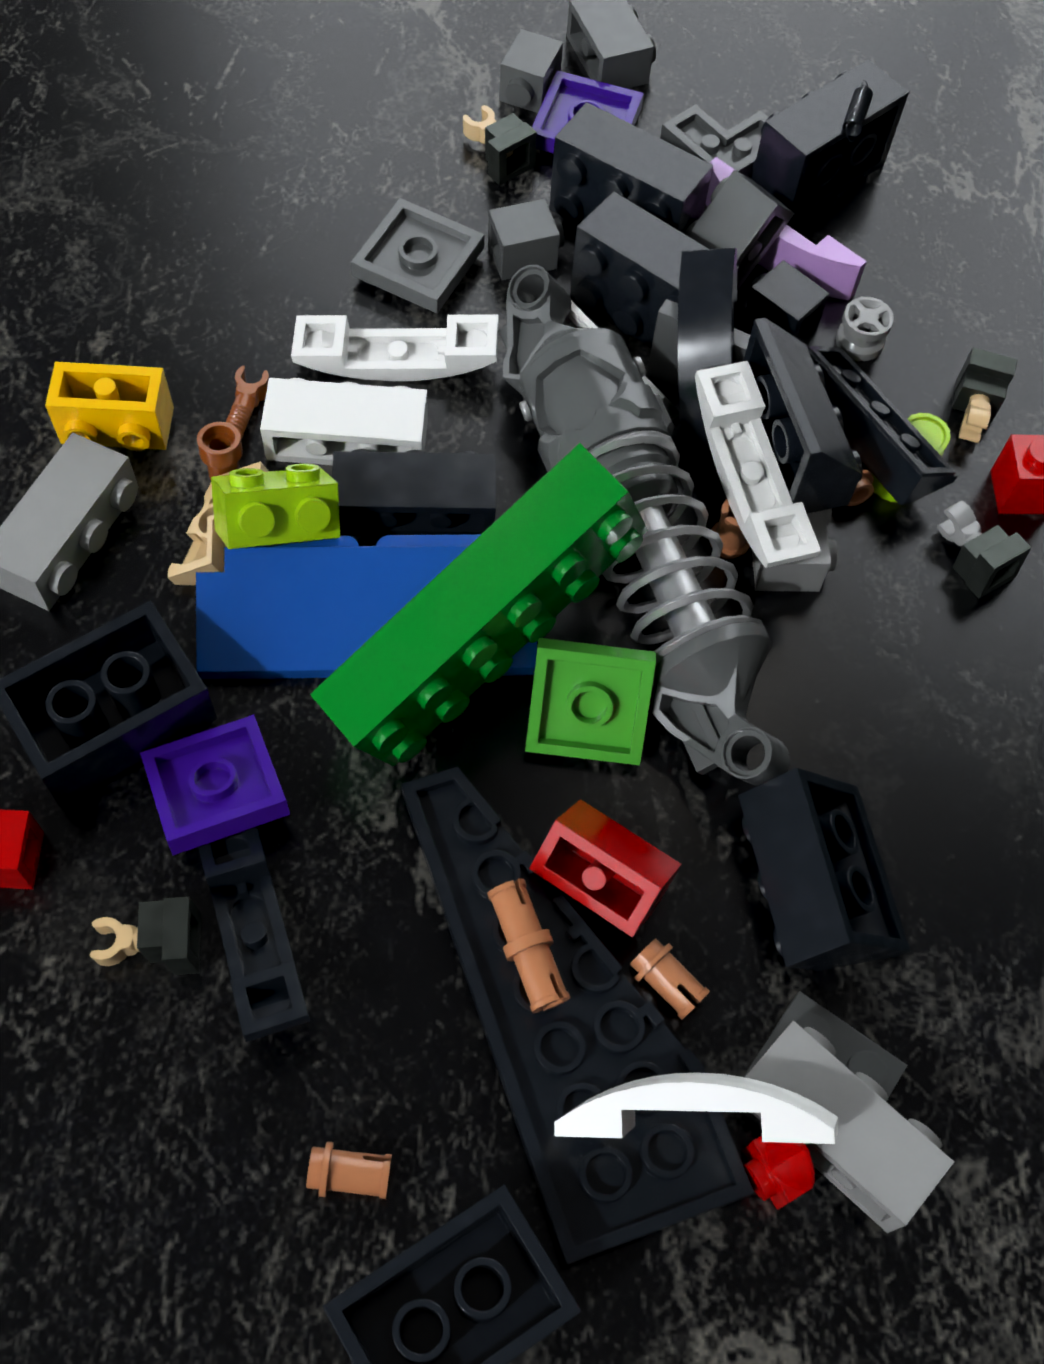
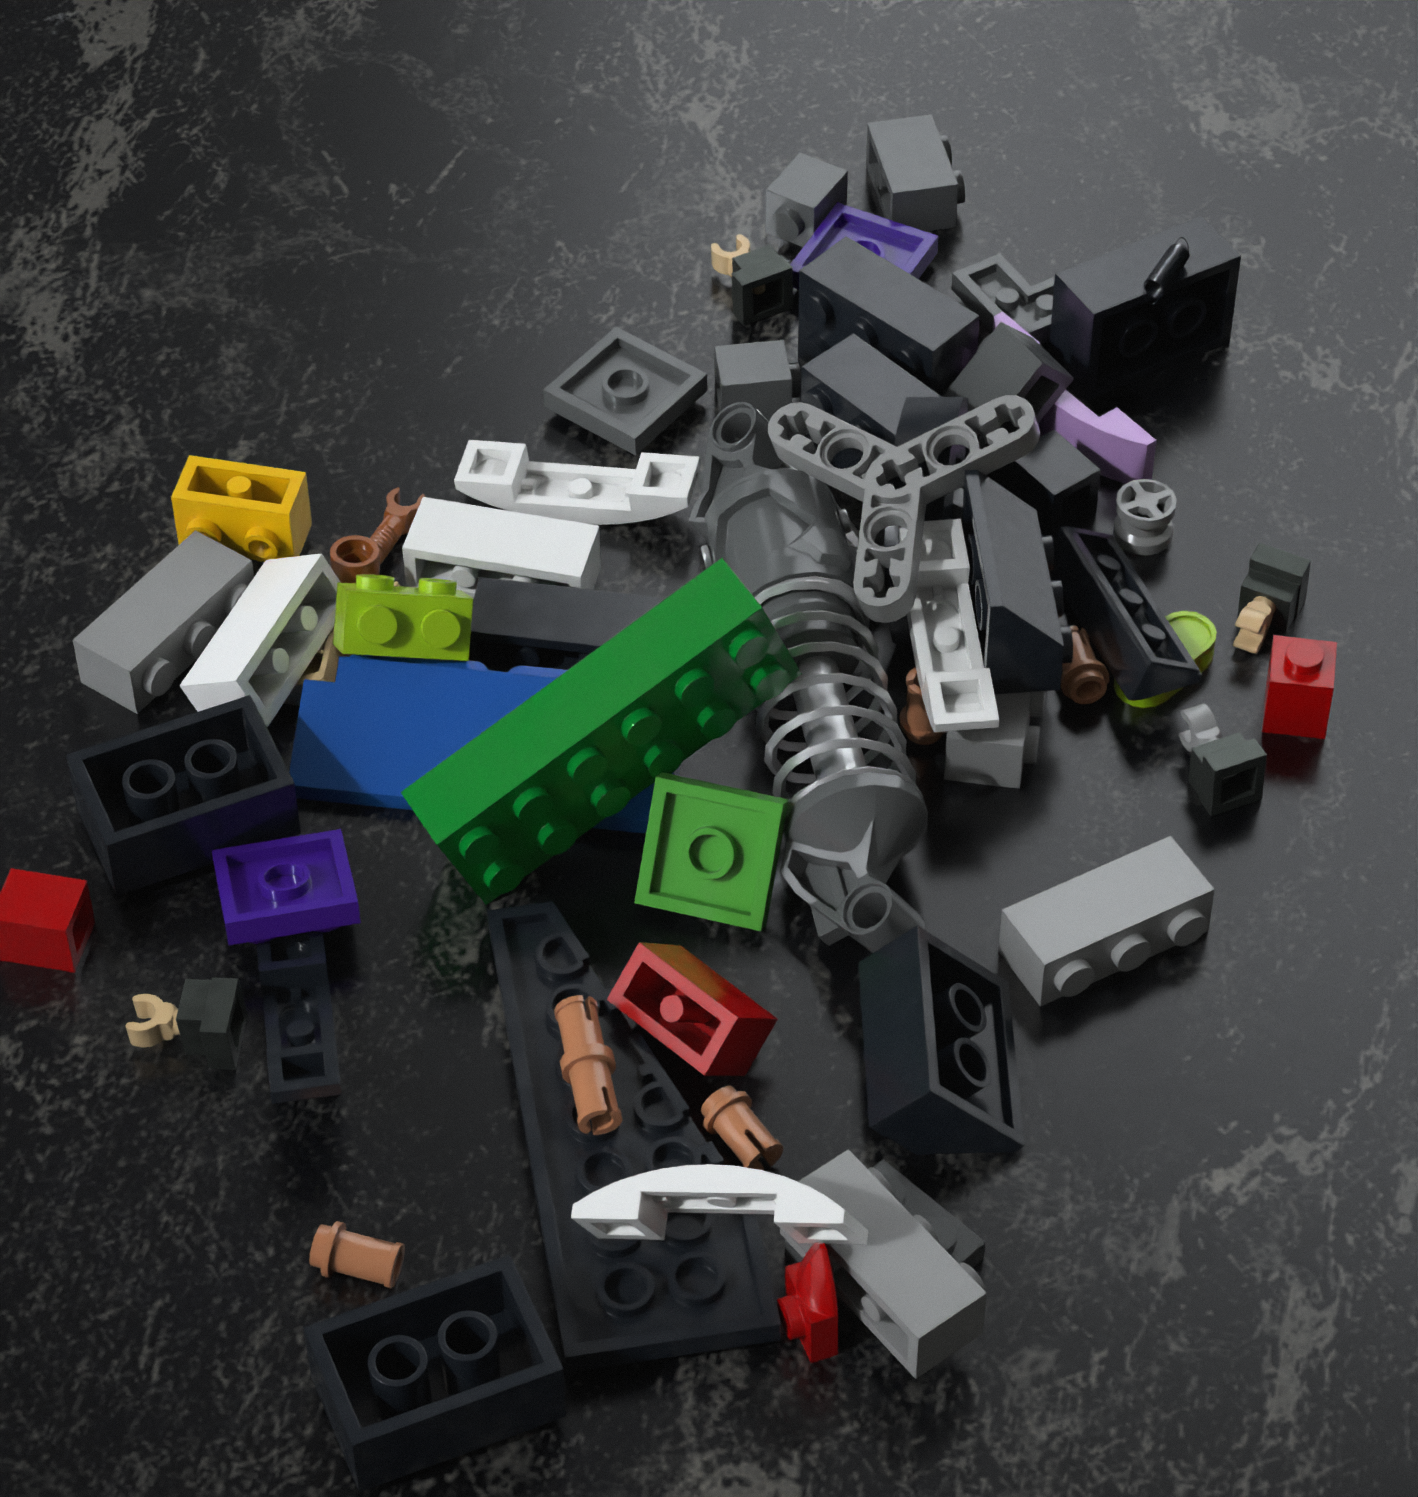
camera: 15 degrees right, 15 degrees down
none -> white brick [180,553,341,727]
none -> light grey piece [768,395,1040,623]
none -> light grey brick [998,836,1215,1006]

